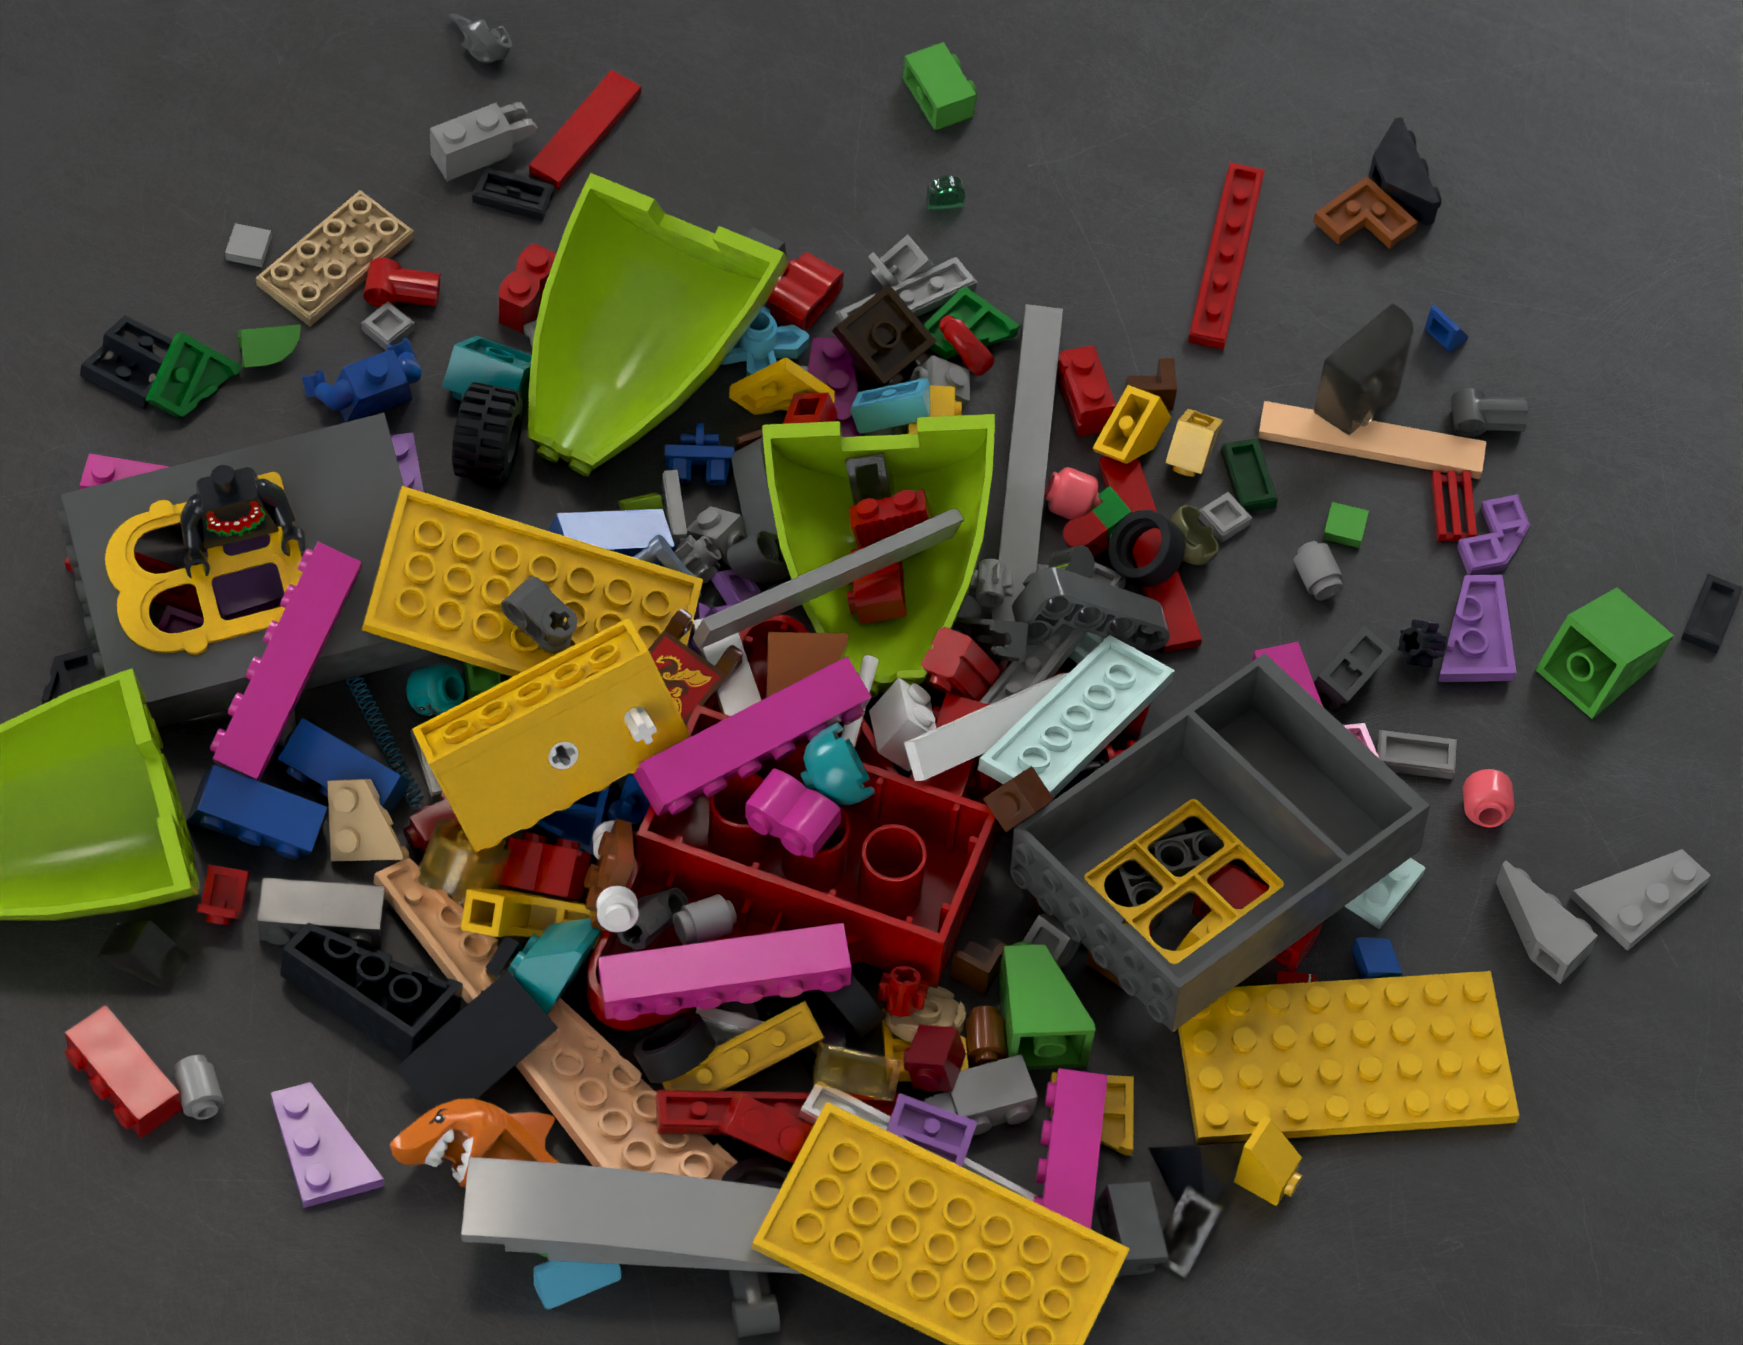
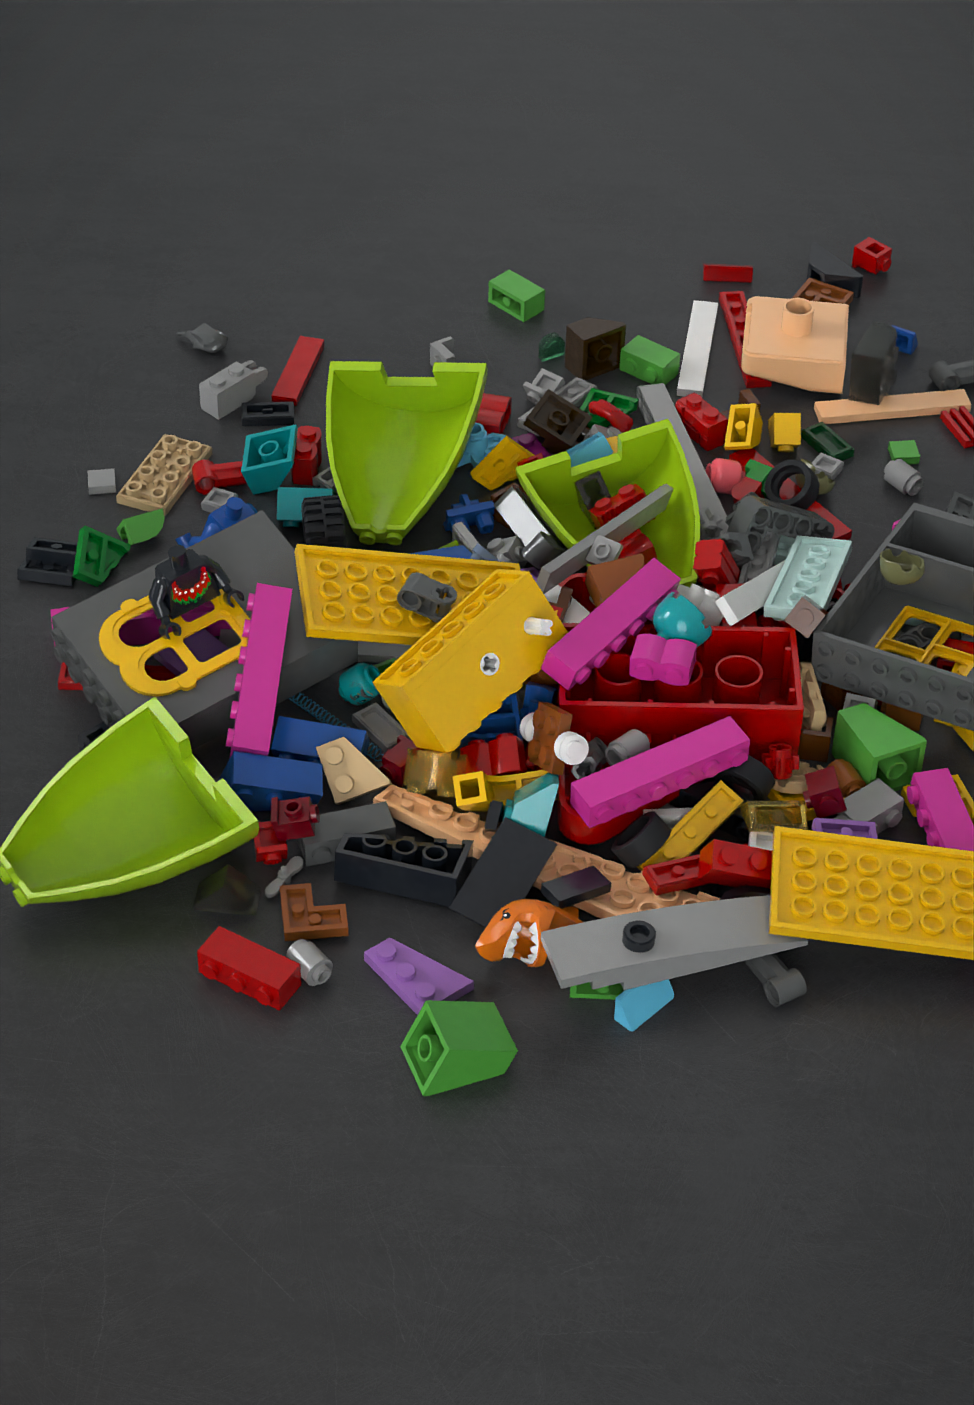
camera: 15 degrees left, 15 degrees down
none -> teal slope [241,424,298,495]
none -> light grey piece [265,856,303,898]
none -> dark red brick [271,796,320,841]
none -> dark orange plate [280,883,349,941]
none -> bright green slope [400,1000,518,1096]
none -> light grey bracket [430,336,455,367]
none -> black tile [540,866,612,909]
none -> dark brown slope [565,317,626,381]
none -> light grey bracket [585,535,623,565]
none -> bright green brick [620,335,680,385]
none -> black tile [622,920,656,953]
none -> white tile [677,300,718,397]
none -> red slope [703,263,753,283]
none -> light nougat piece [741,296,849,394]
none -> tan wing [799,662,827,731]
none -> red brick [852,237,892,274]
none -> olive hair [880,548,925,585]

